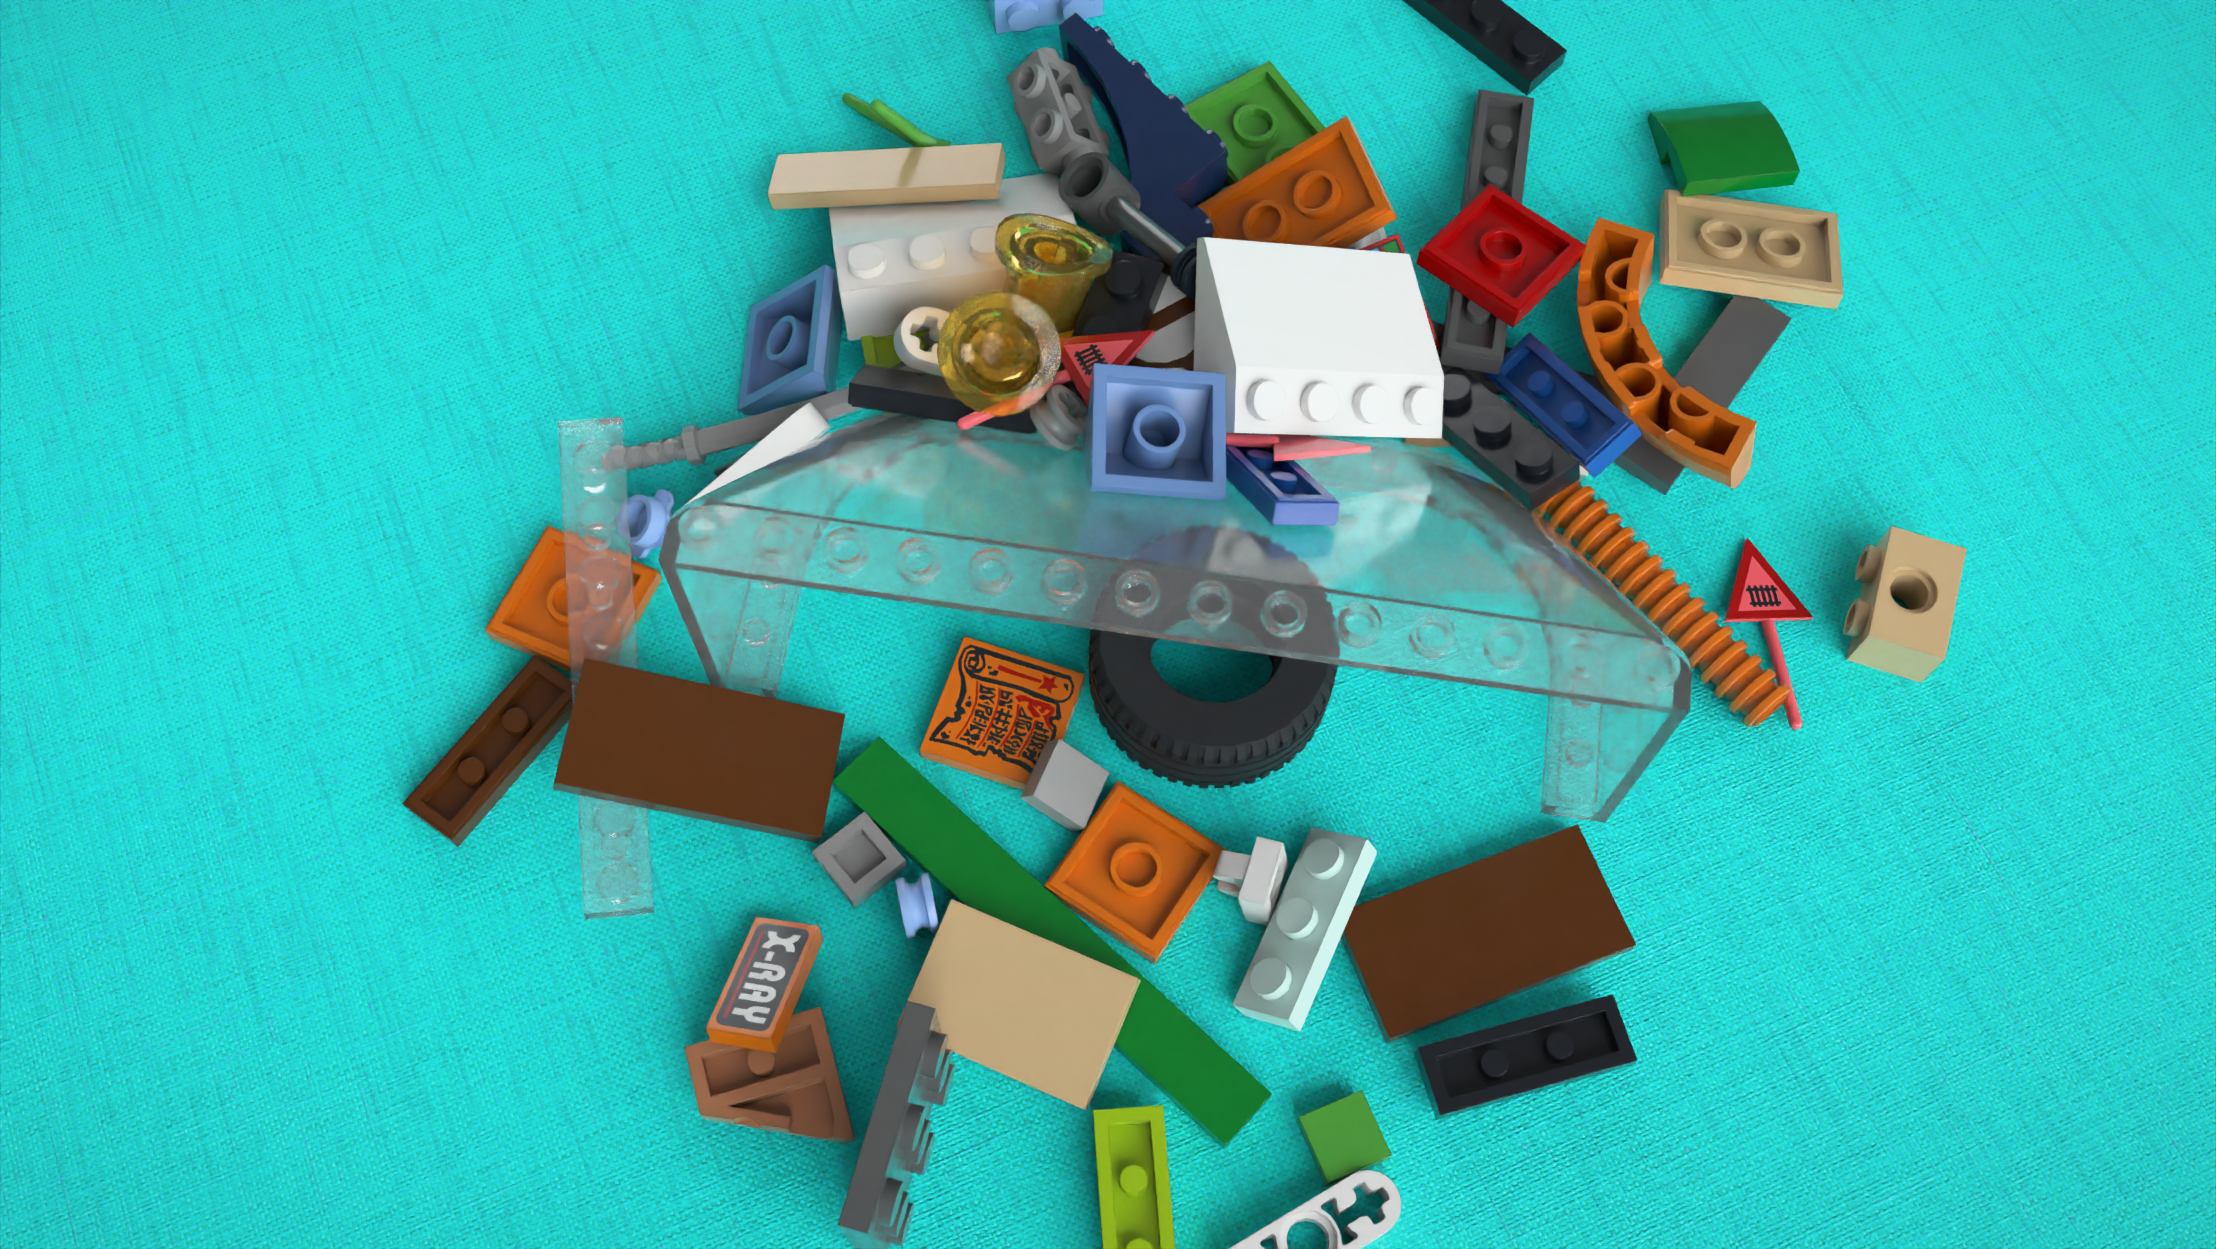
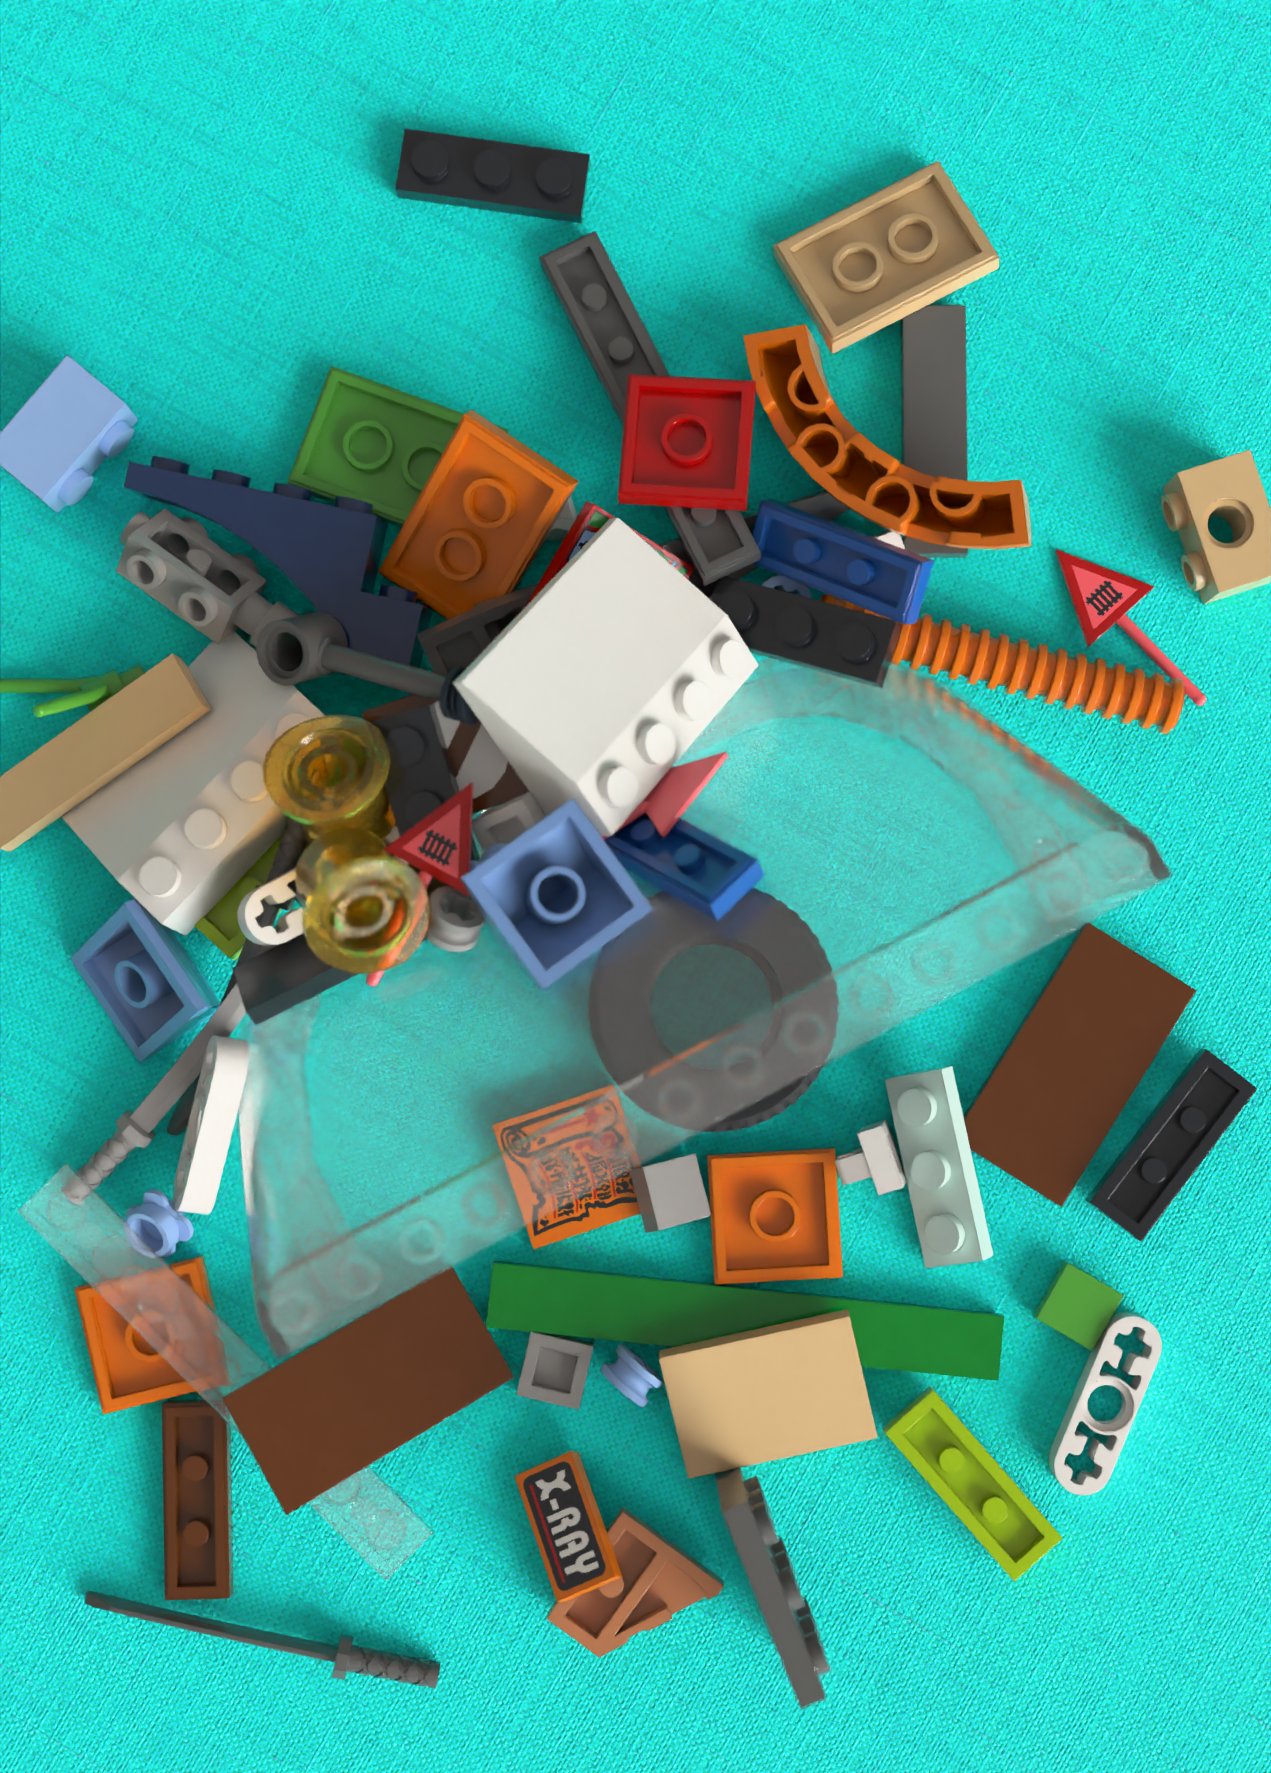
camera: 35 degrees left, 20 degrees up
green slope [1648,101,1800,197] -> none
none -> dark grey sword [84,1591,441,1689]

